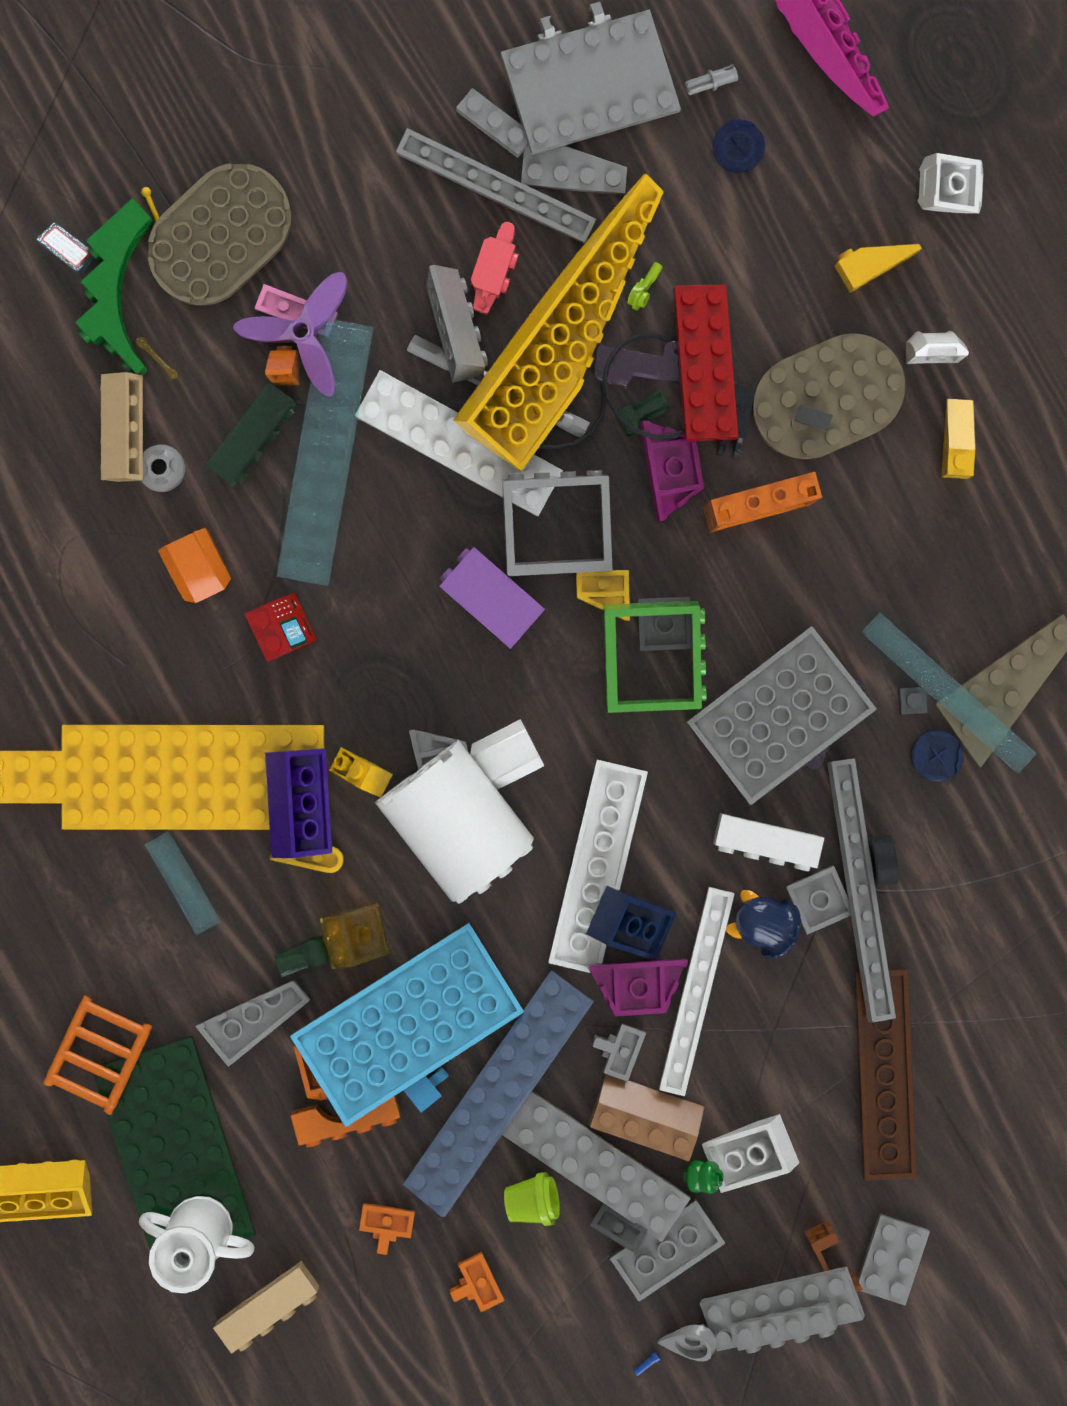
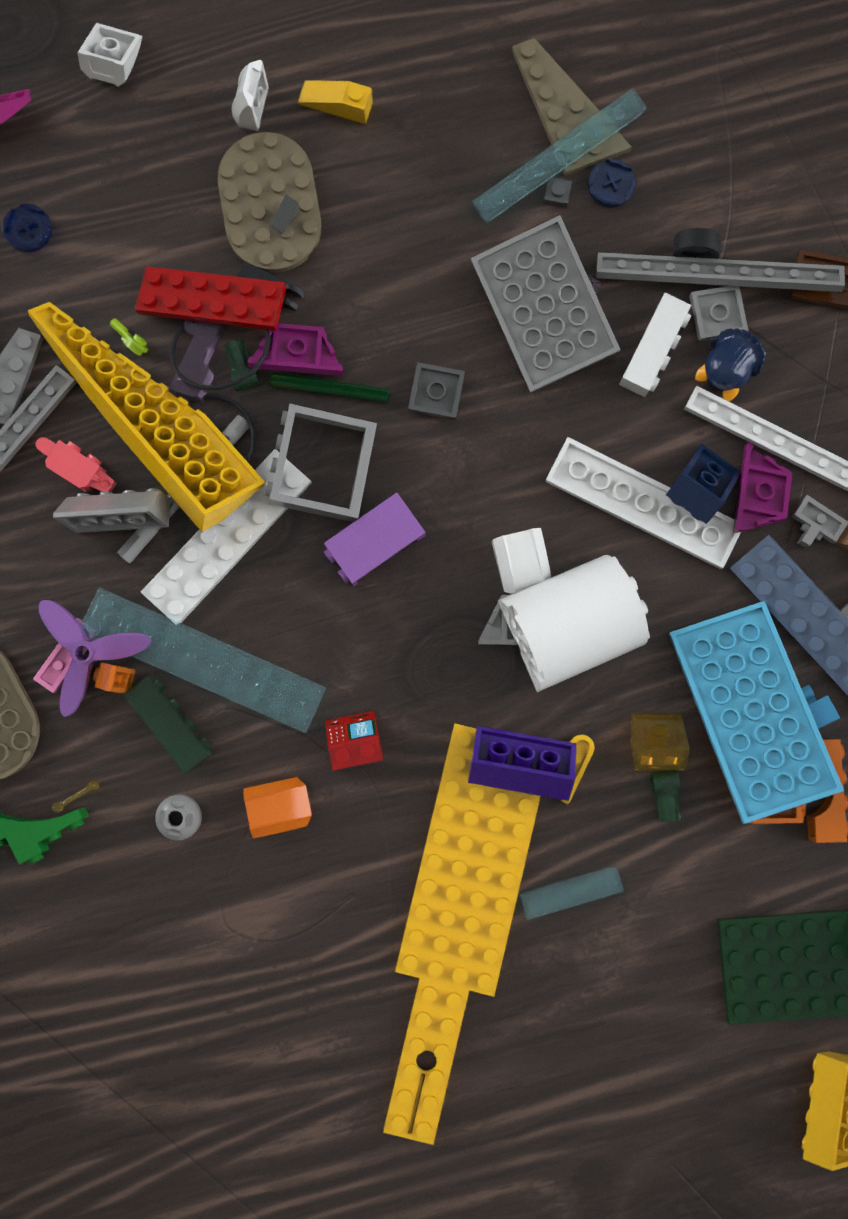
camera: 75 degrees left, 5 degrees down
orange bar [43,995,152,1115] -> none
tan brick [100,372,143,482] -> none
light grey wing [195,980,310,1067] -> none
yellow slope [330,747,393,797] -> none
yellow wing [576,570,630,621] -> none
bright green window [603,601,707,713] -> none
orange window [703,472,822,533] -> none
yellow slope [835,244,922,293] -> none
none -> dark green axle [270,372,390,403]

